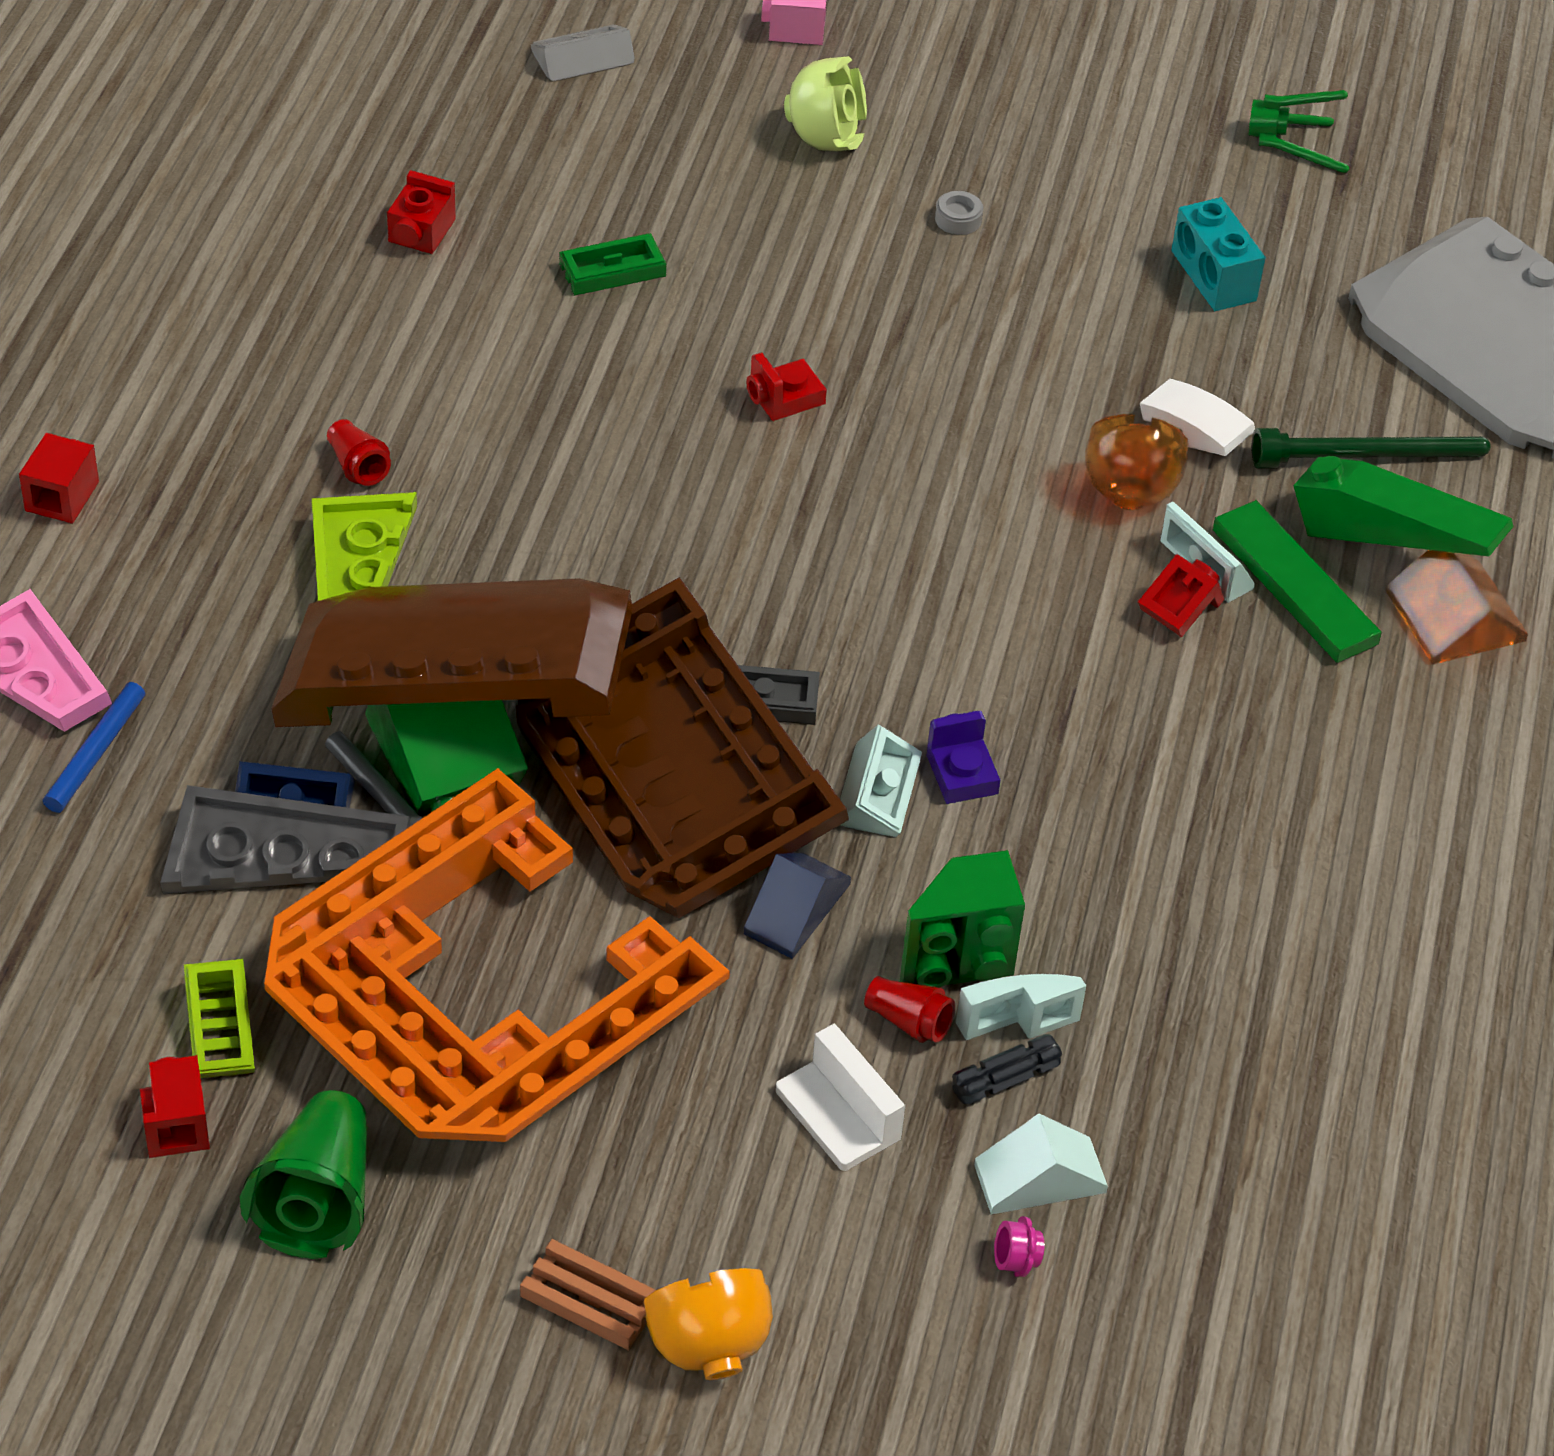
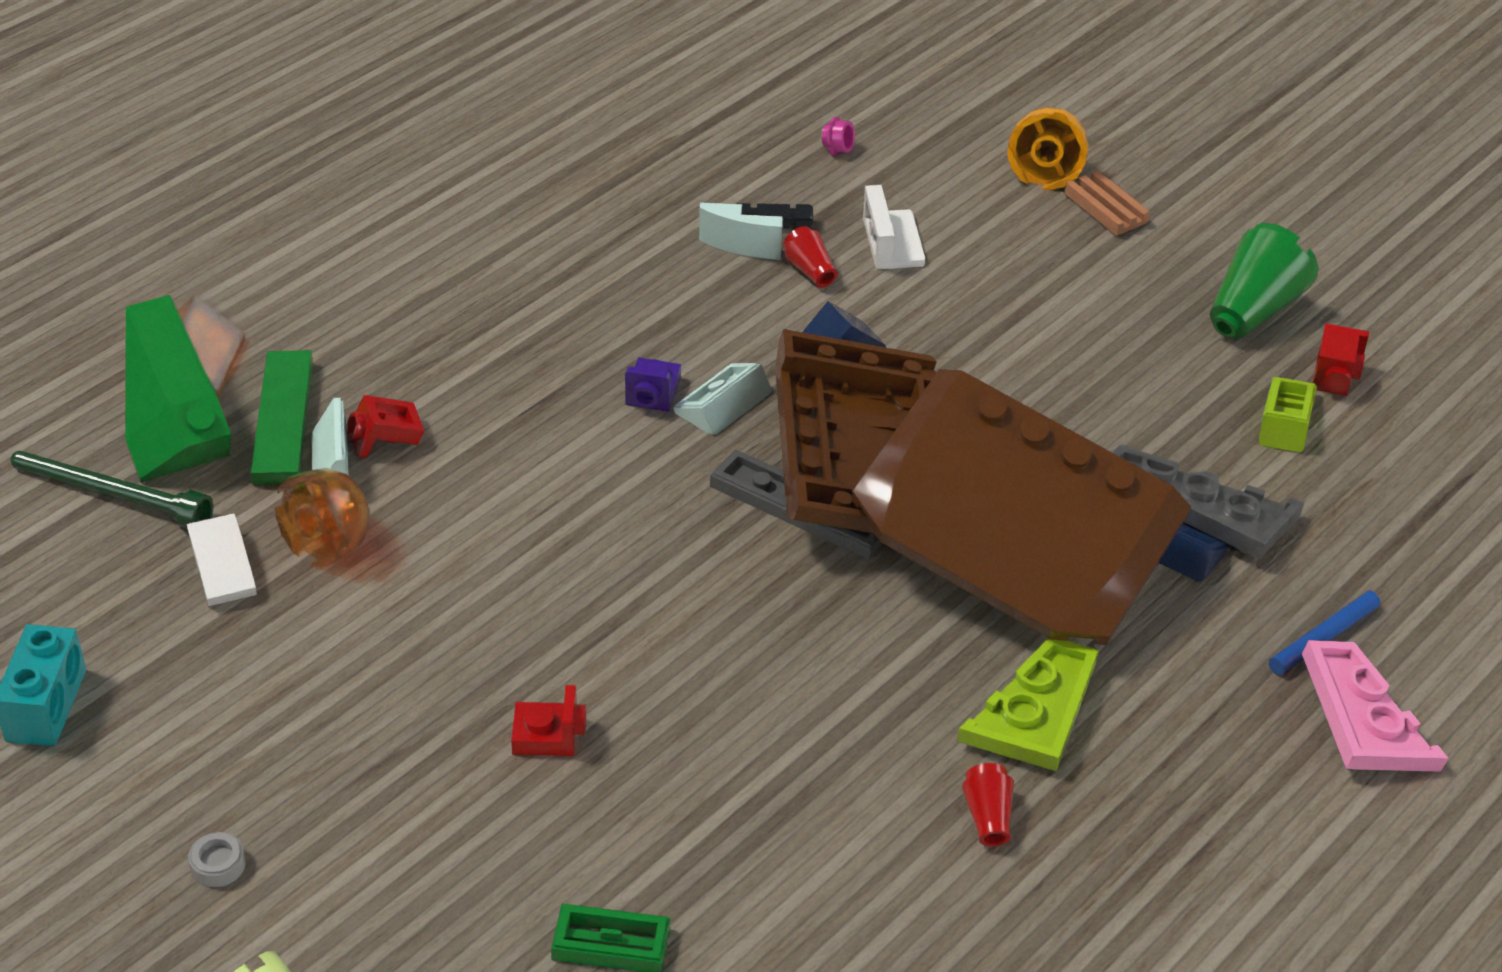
camera: 150 degrees left, 5 degrees down
red brick [19,433,99,524] -> none
orange slope [264,768,730,1142] -> none
green slope [899,850,1025,988] -> none
light aqua slope [974,1114,1108,1215] -> none

